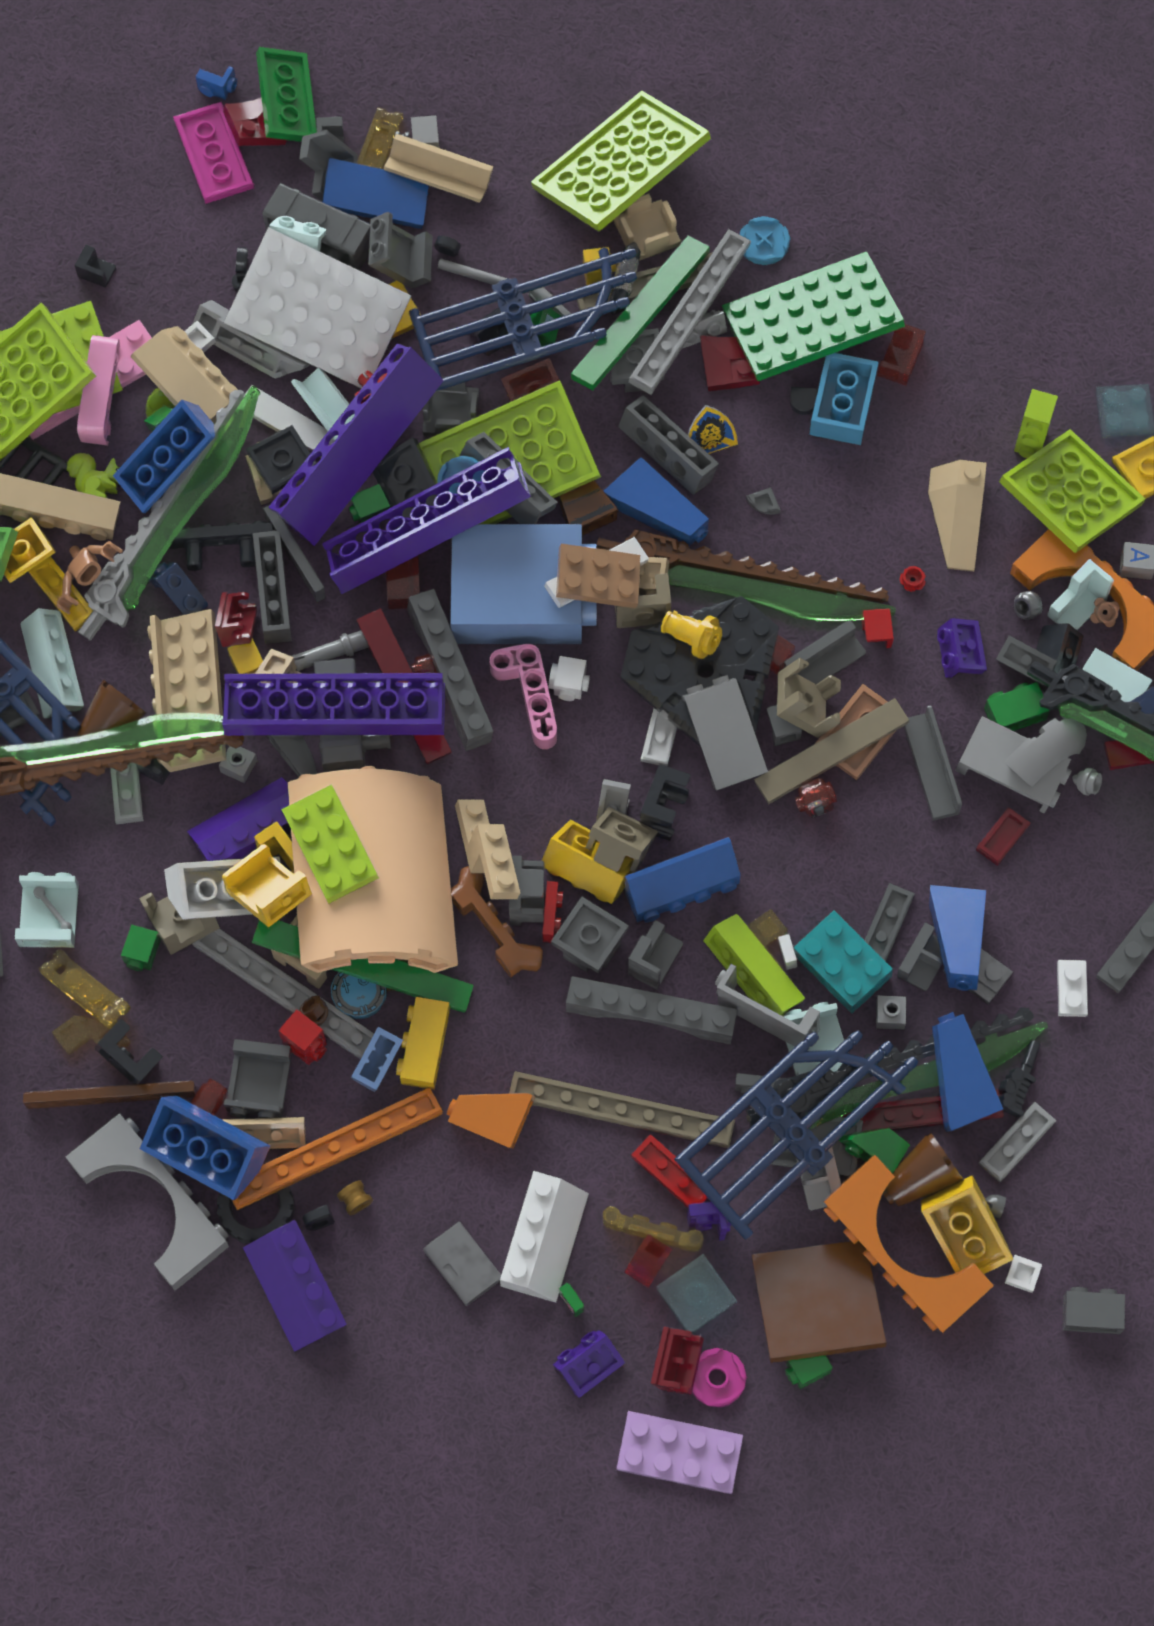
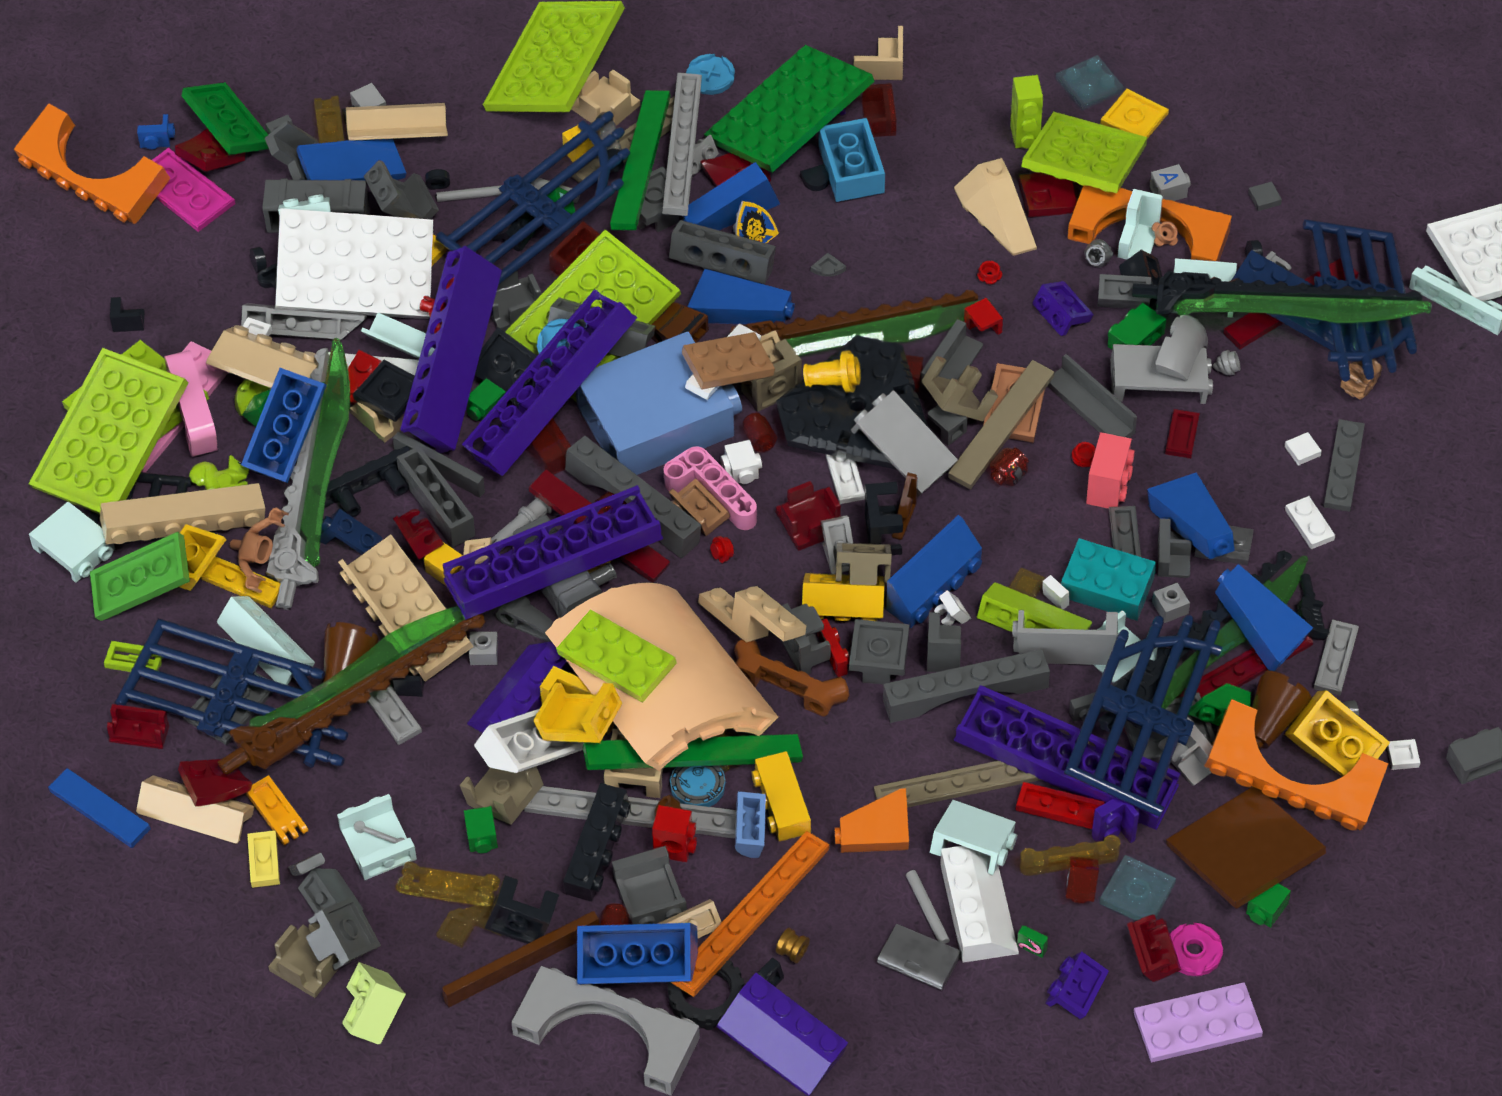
camera: 25 degrees left, 15 degrees down
none -> orange arch [14,104,170,224]
none -> red plate [334,350,382,405]
none -> black brick [563,783,631,902]
none -> medium nougat bracket [669,478,730,536]
none -> blue slope [683,162,780,230]
none -> red plate [710,536,734,563]
none -> clear red brick [743,412,777,452]
none -> dark red panel [776,481,841,551]
none -> tan panel [854,26,903,80]
none -> reddish brown tile [892,472,918,540]
none -> light grey bar [906,870,950,944]
none -> light aqua panel [930,800,1017,875]
none -> white tile [934,590,971,625]
none -> dark purple tile [954,685,1180,830]
none -> dark red plate [1018,172,1077,217]
none -> red plate [1072,442,1096,467]
none -> coral brick [1086,432,1135,509]
none -> white tile [1285,432,1321,465]

